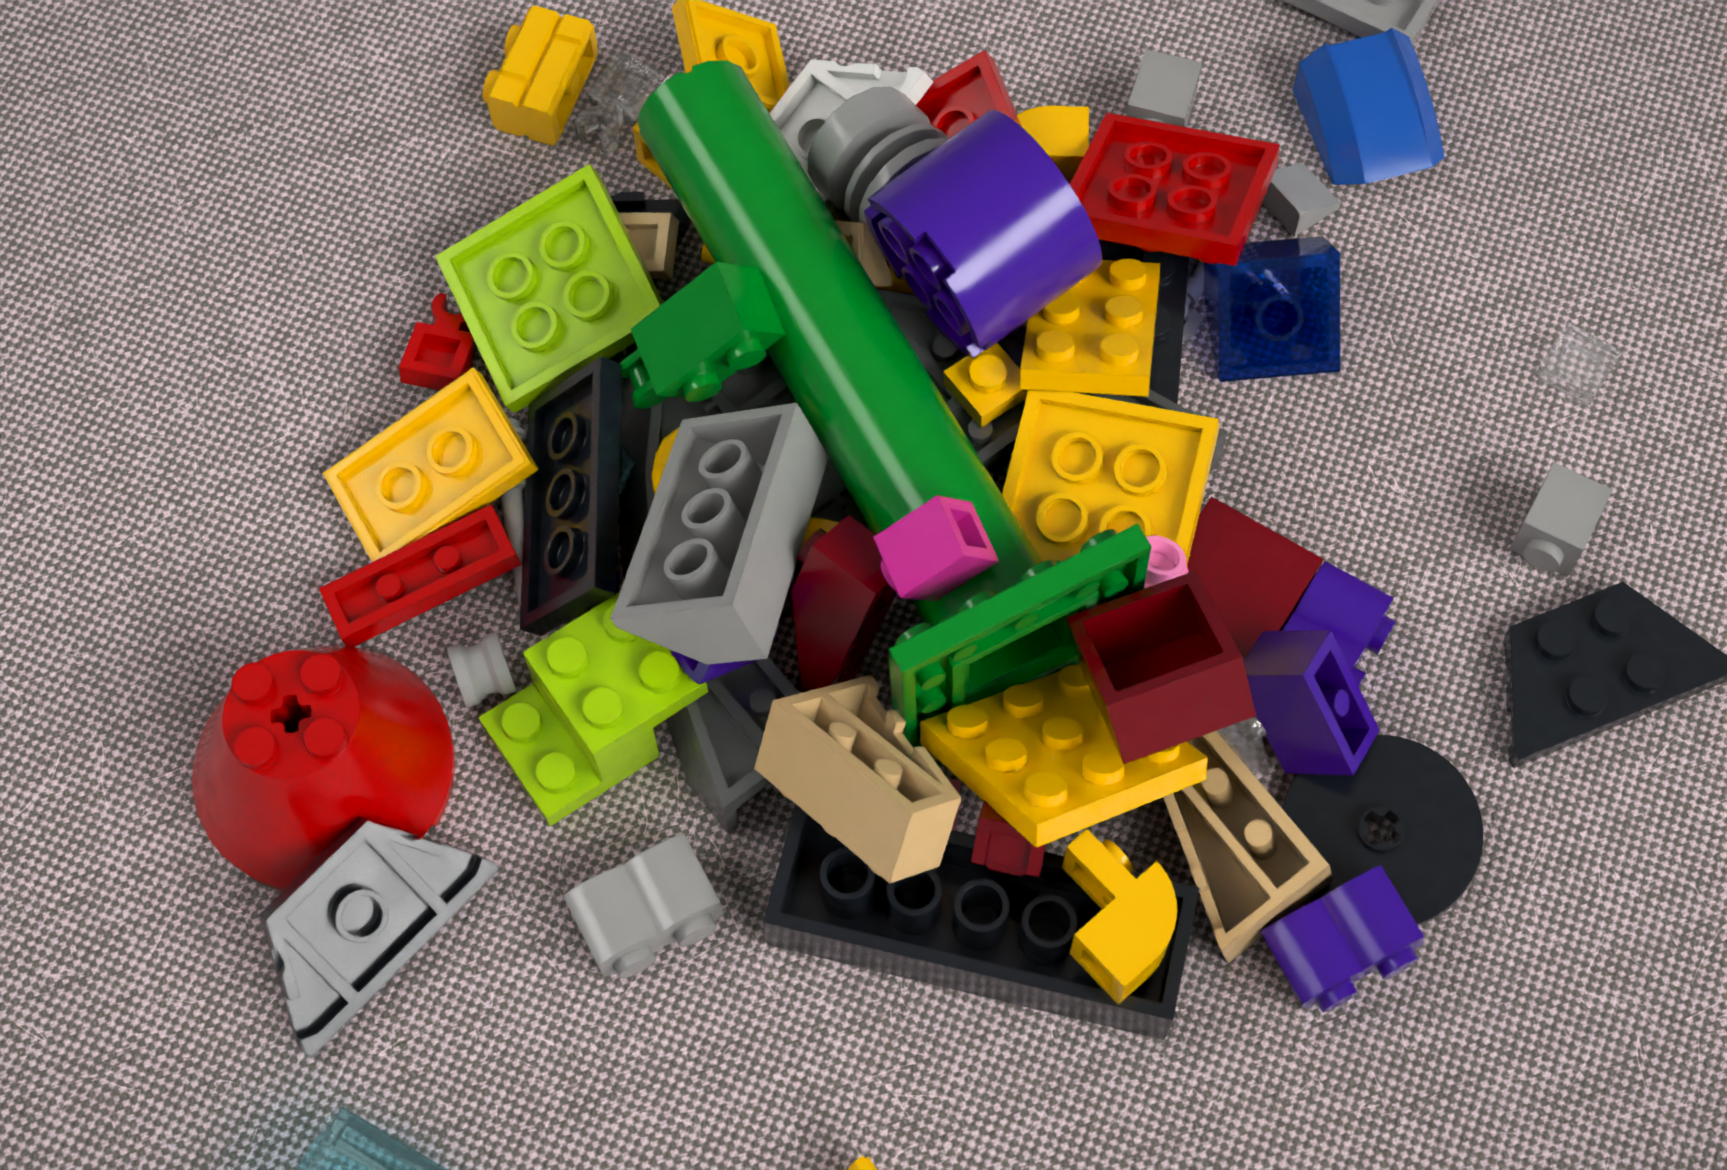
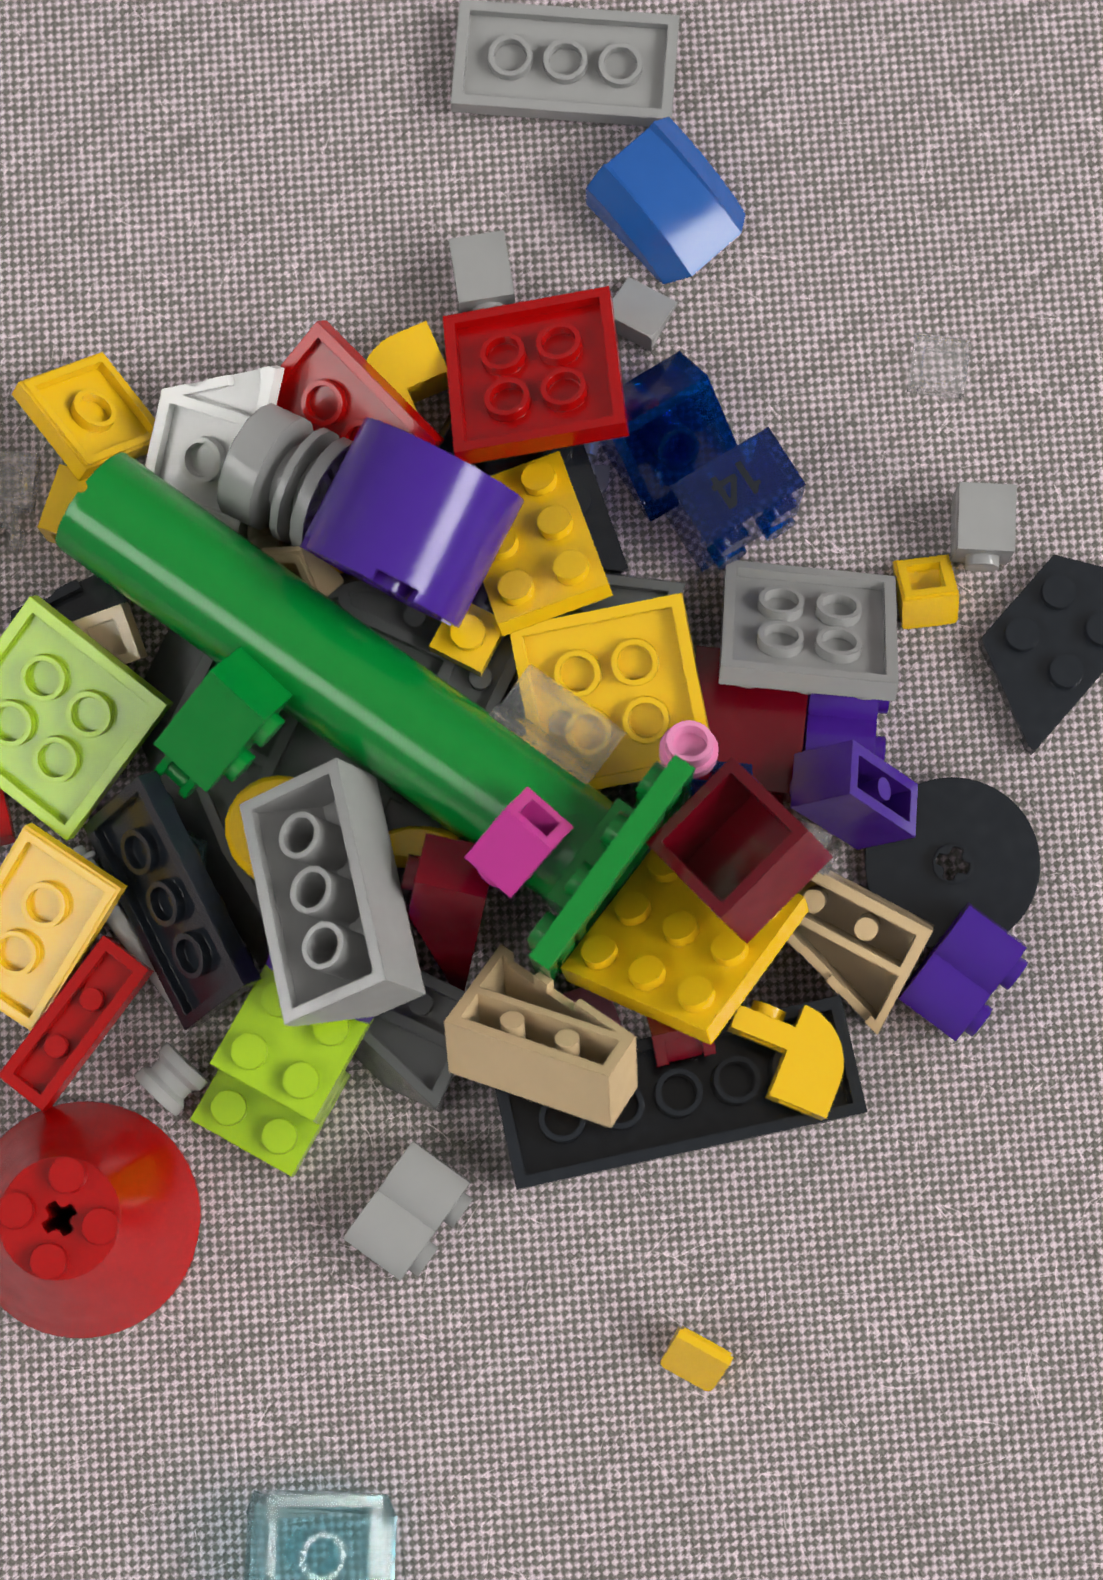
camera: 25 degrees left, 15 degrees up
wing [259,816,500,1058] -> none
none -> clear panel [489,664,627,785]
none -> clear blue brick [666,427,806,572]
none -> light grey plate [718,559,899,701]
none -> yellow slope [892,554,959,629]

